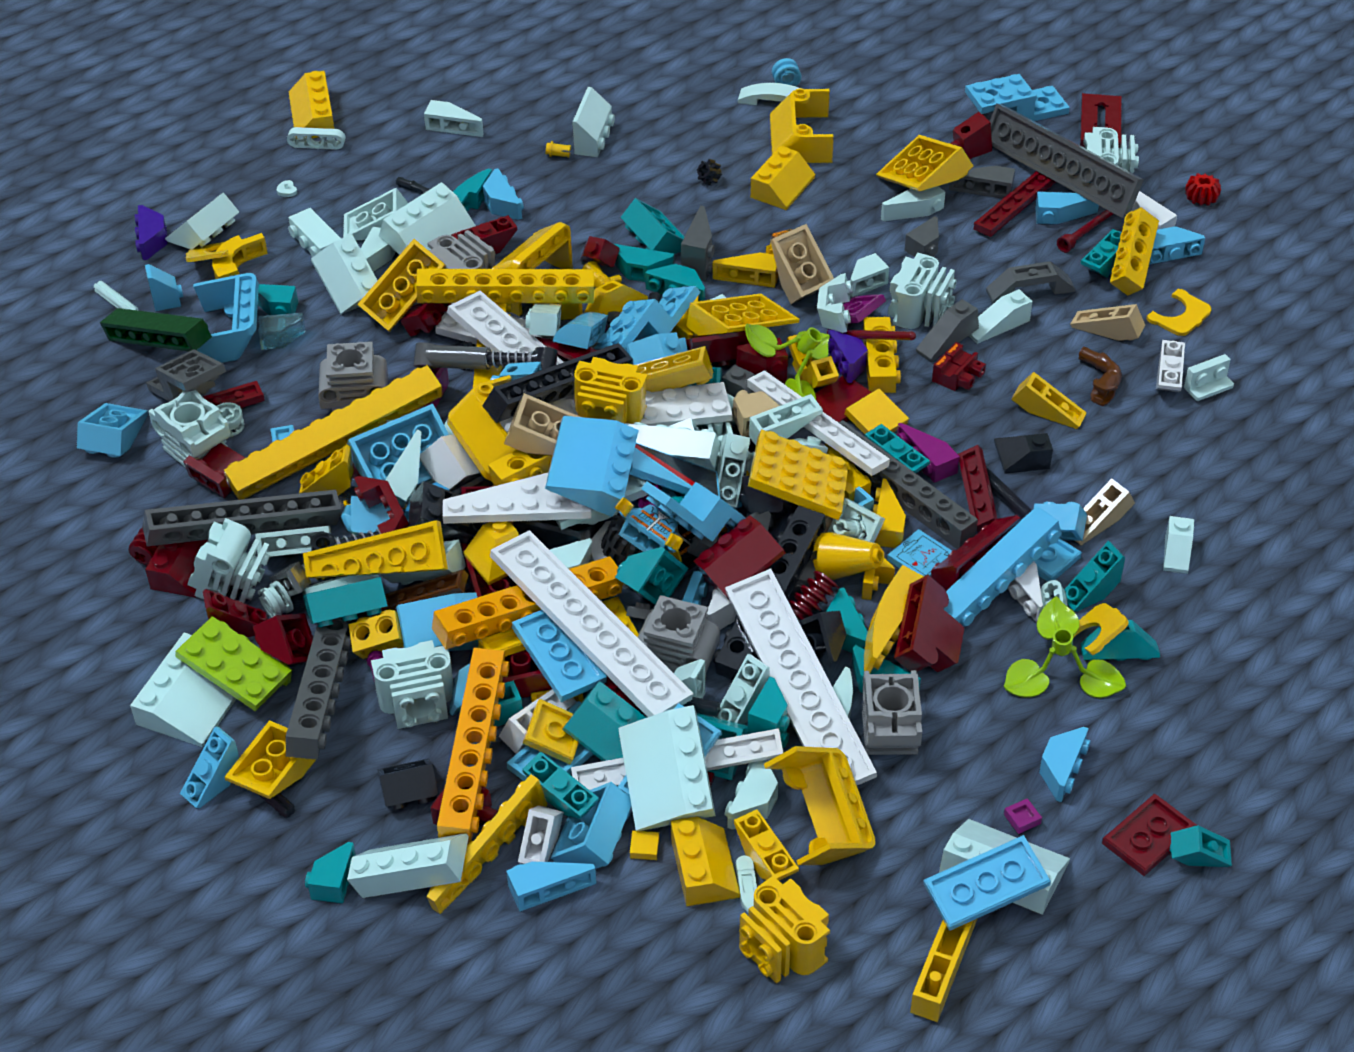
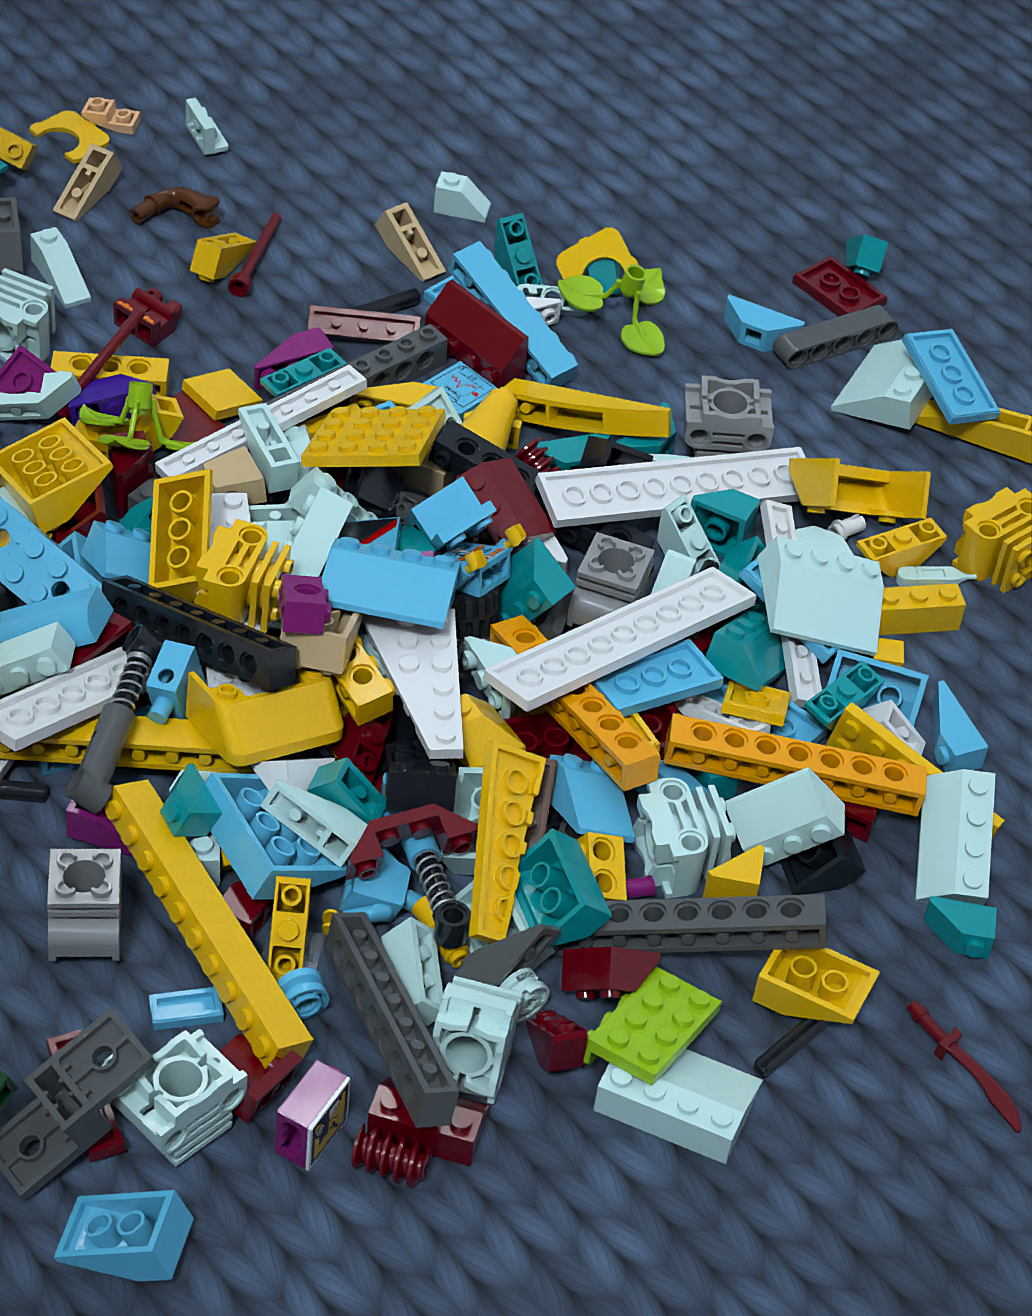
camera: 95 degrees left, 0 degrees up
medium azure slope [180,726,239,808] -> none
dark red brick [894,575,964,672] -> none
dark grey slope [916,299,979,362] -> none
black slope [994,433,1053,474] -> none
magenta plate [1004,798,1042,834] -> none
medium azure slope [1034,502,1087,541] -> none
white slope [1156,340,1185,392] -> none
none -> light nougat slope [81,97,141,135]
none -> teal slope [160,764,222,837]
none -> dark red piece [228,213,281,297]
none -> piece [275,1060,351,1171]
none -> medium azure wheel [277,967,330,1021]
none -> magenta brick [278,574,331,635]
none -> teal slope [307,757,386,824]
none -> yellow slope [702,844,765,898]
none -> light aqua slope [725,767,845,867]
none -> dark grey beam [772,305,898,369]
none -> white pin [828,514,866,541]
none -> dark red sword [907,1000,1022,1133]

